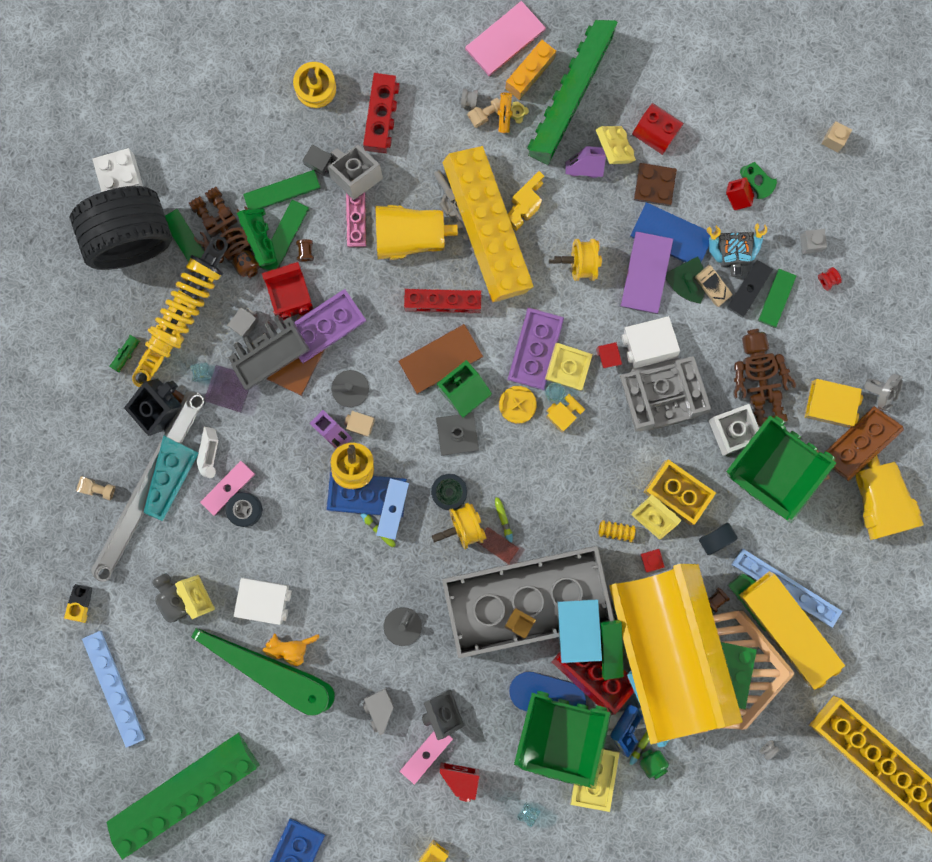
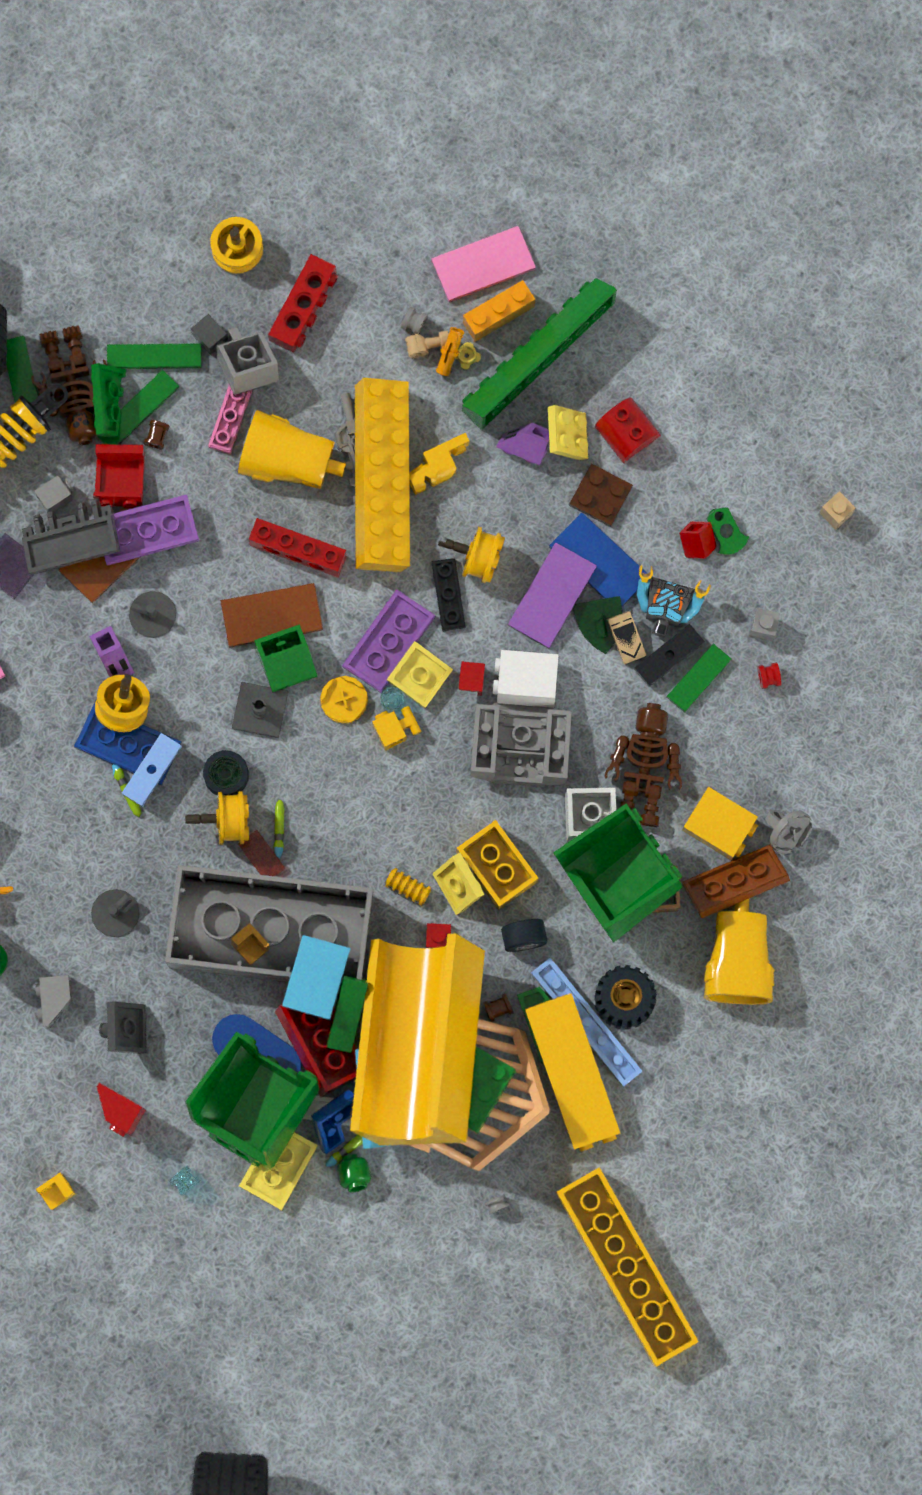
camera: 20 degrees right, 5 degrees down
tan brick [344,411,375,437] -> none
bright pink tile [400,731,453,785] -> none
none -> black tile [432,558,466,632]
none -> black wheel [594,965,657,1030]

